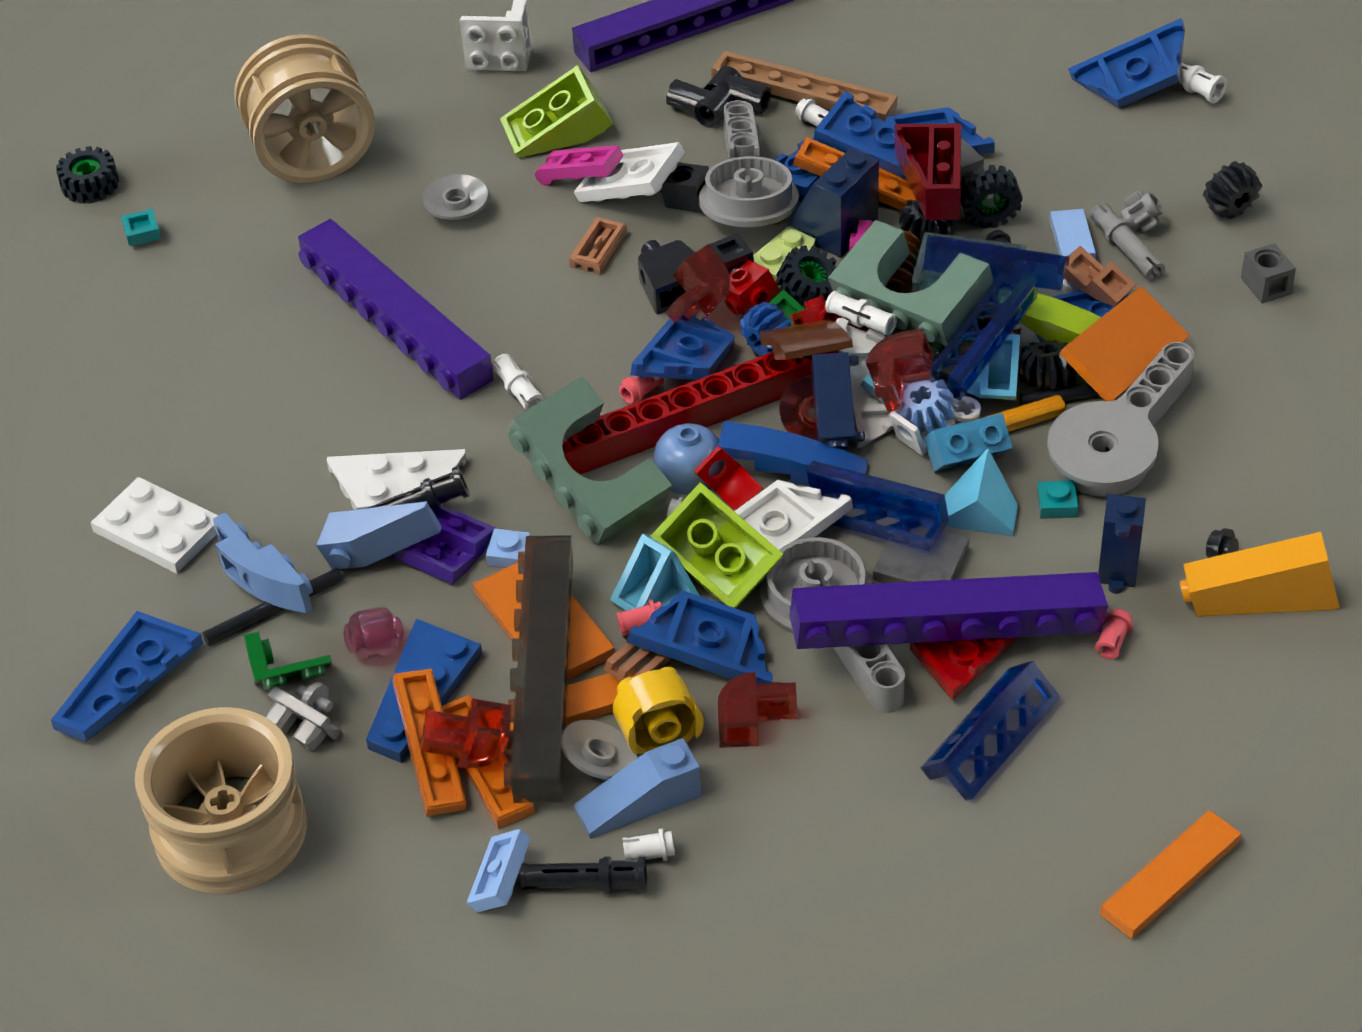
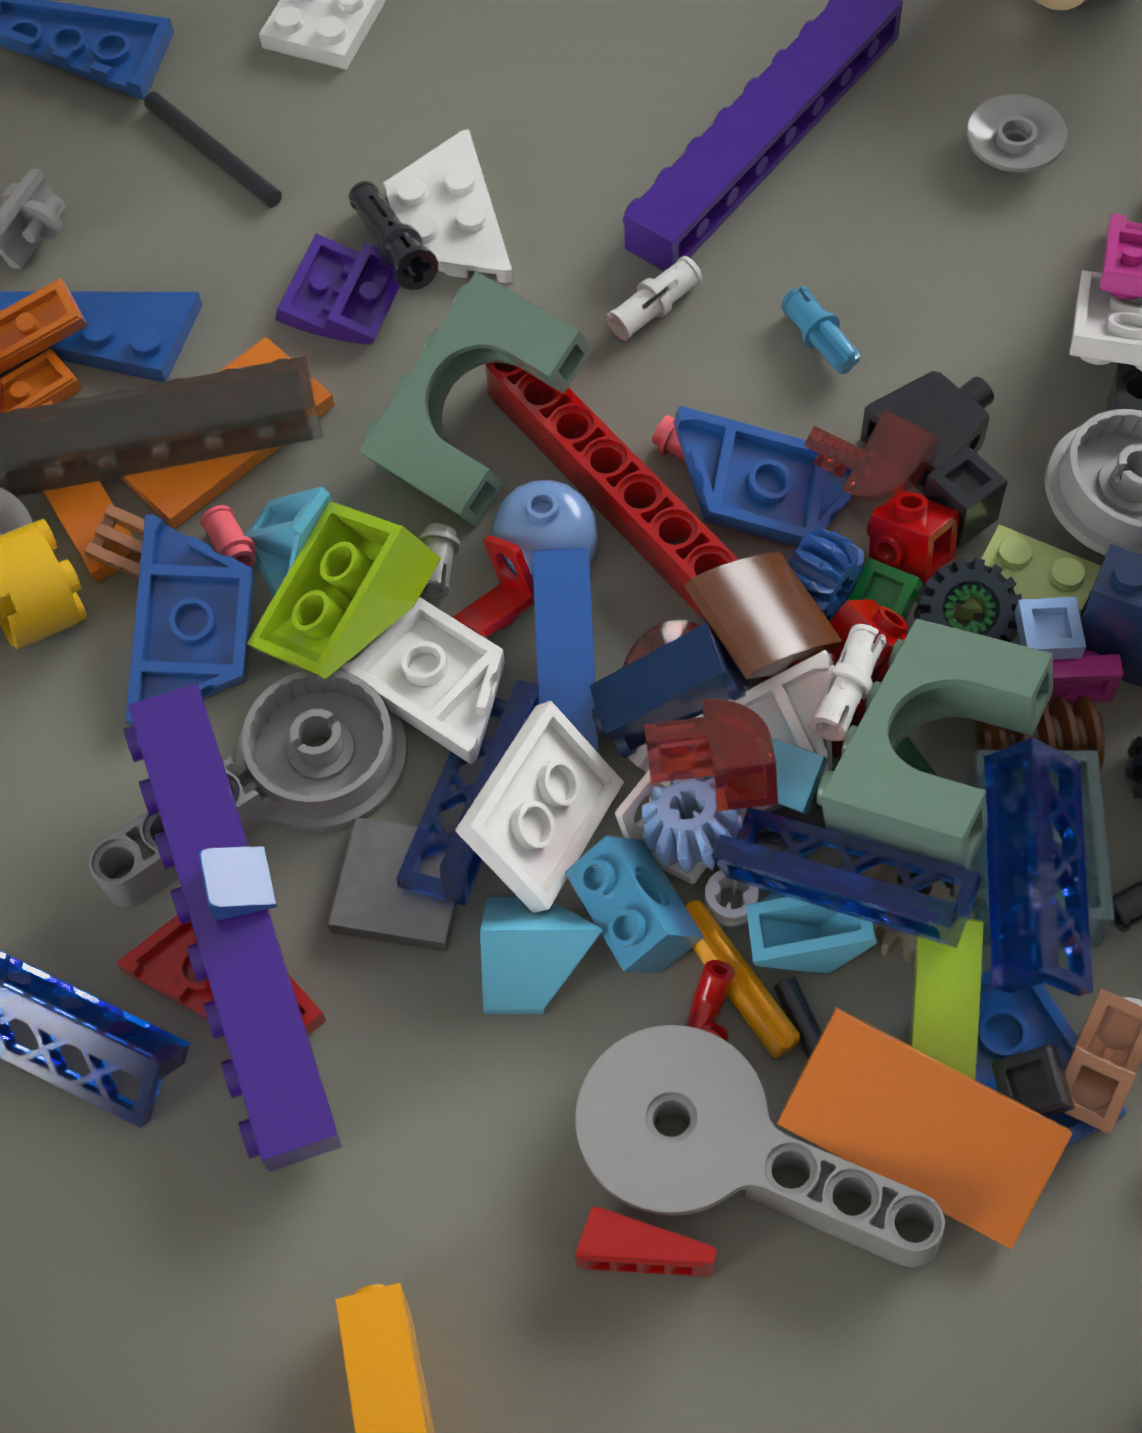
camera: 80 degrees right, 15 degrees up
medium blue slope [213,512,313,613] -> none
green bracket [243,631,332,690] -> none
medium blue slope [316,501,442,570] -> none
clear pink head [343,606,404,660] -> none
light blue plate [486,529,531,568] -> none
nougat tile [569,217,627,275] -> none
clear red brick [717,672,797,748] -> none
black gear [1018,339,1078,390] -> none
teal plate [1036,480,1078,519] -> none
coral pin [1095,609,1133,659] -> none
dark blue brick [1098,494,1146,594] -> none
black plate [1206,528,1239,558] -> none
none -> slope [198,846,277,921]
none -> white plate [455,701,624,913]
none -> red slope [575,1206,717,1277]
none -> red arm [686,960,735,1041]
none -> dark azure axle [781,286,860,374]
none -> black tile [991,1043,1075,1118]
none -> light blue tile [1014,597,1086,660]

